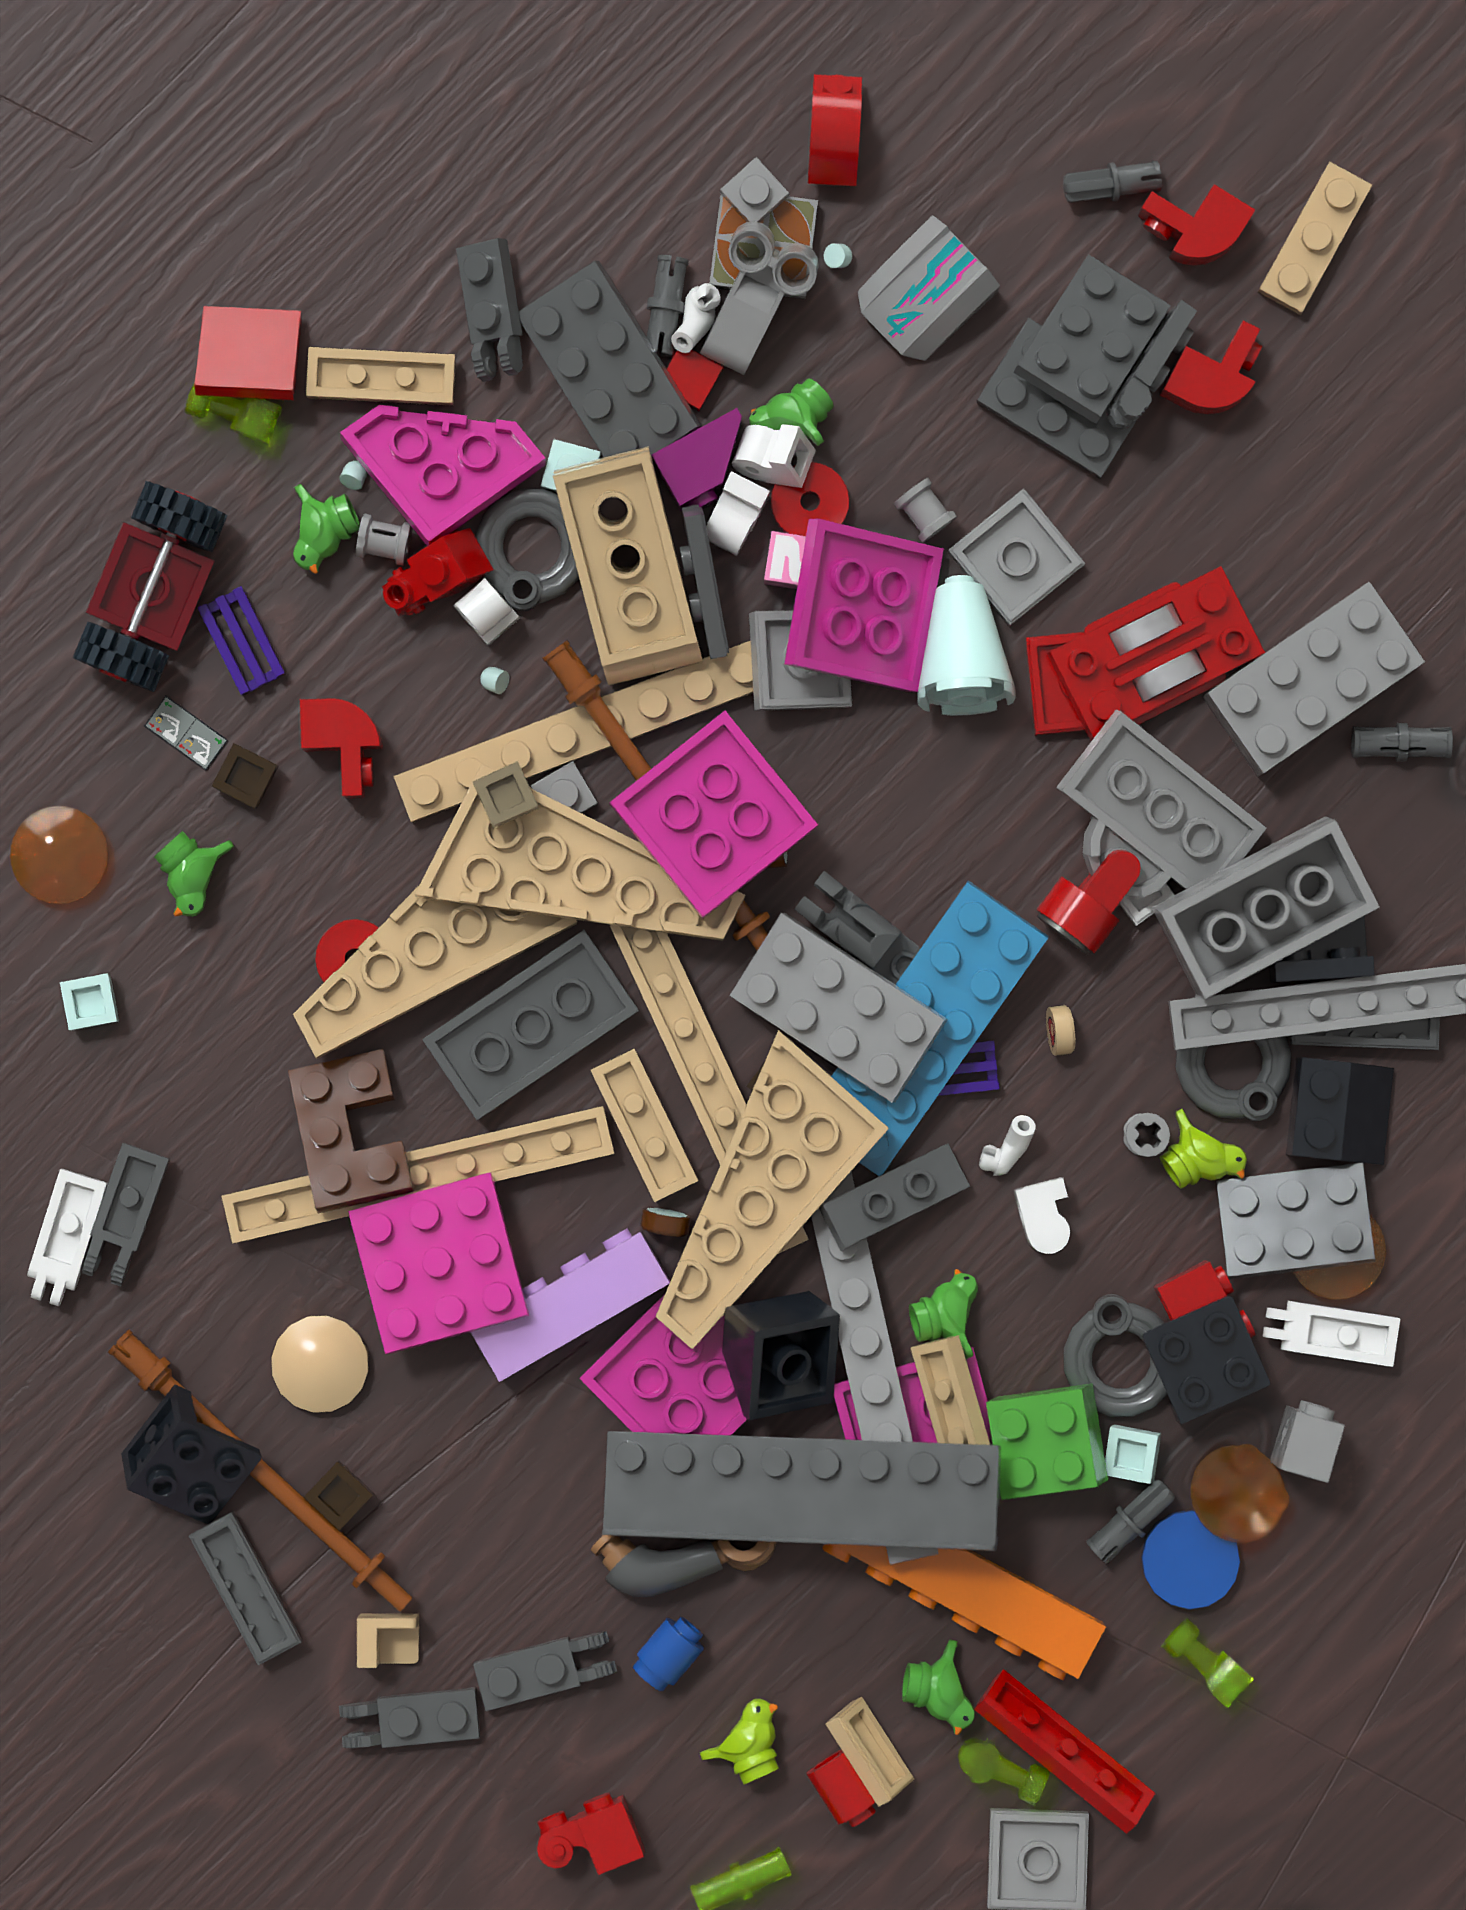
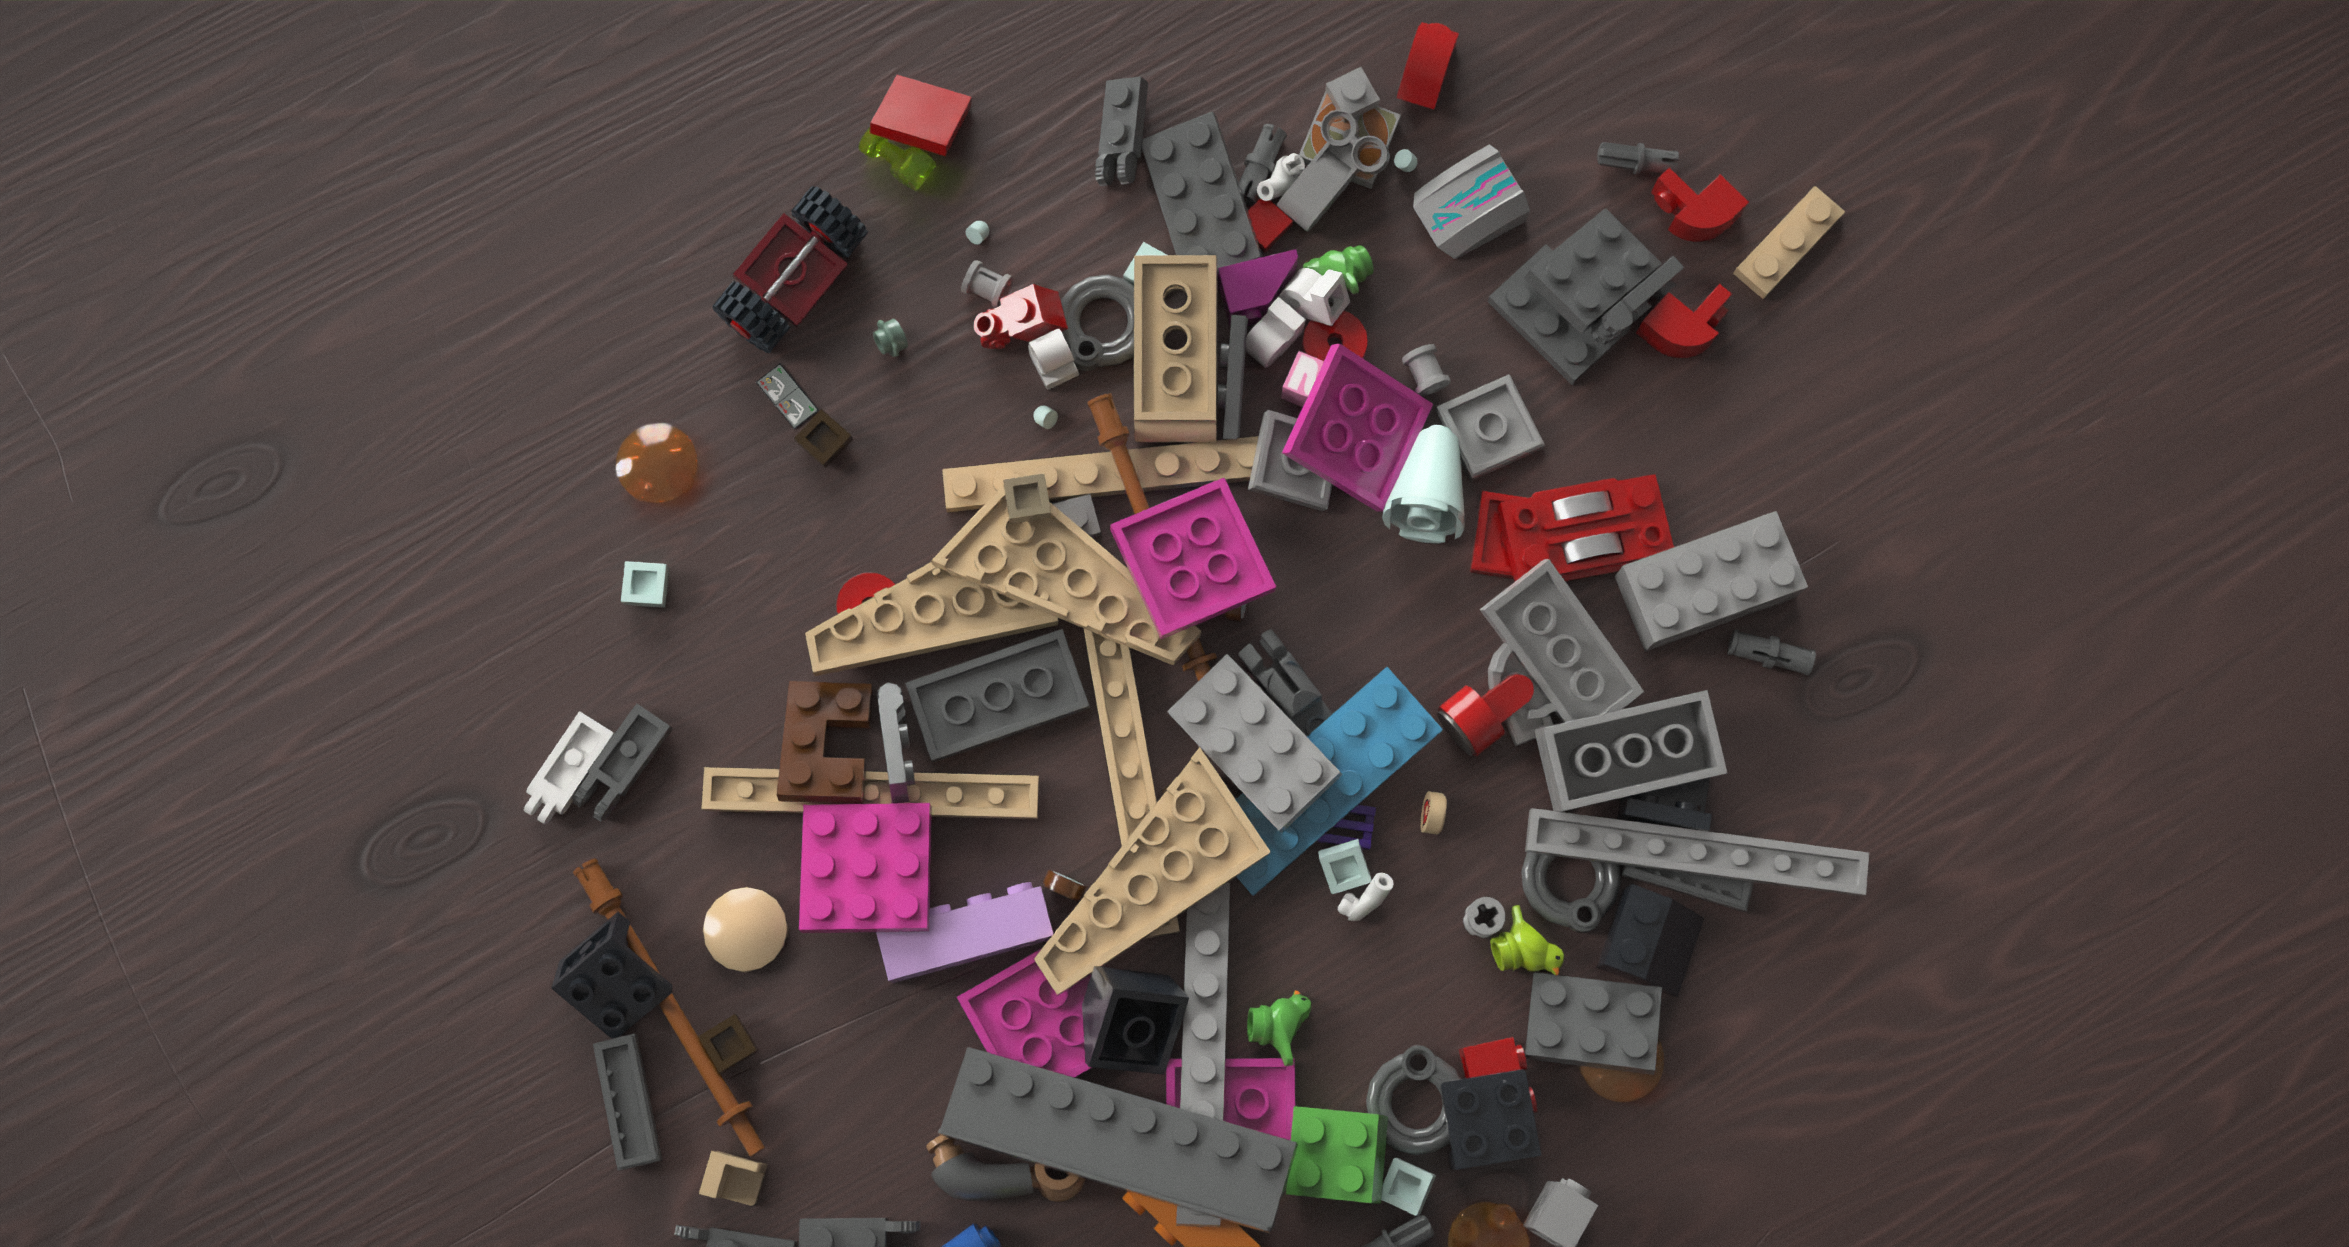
camera: 15 degrees right, 10 degrees down
bright green animal [154,831,234,917] -> none
dark purple tile [198,586,286,696] -> none
bright green animal [293,484,360,574] -> none
red brick [300,698,383,799] -> none
tan plate [306,347,456,406] -> none
dark pink plate [340,405,546,546] -> none
tan plate [591,1049,699,1202] -> none
dark grey plate [819,1143,970,1251] -> none
tan plate [911,1335,990,1445] -> none
white leg [1013,1177,1070,1254] -> none
white hinge [1263,1301,1400,1367] -> none
none -> sand green plate [873,318,908,357]
none -> hinge [877,682,915,803]
none -> light aqua plate [1318,839,1372,894]

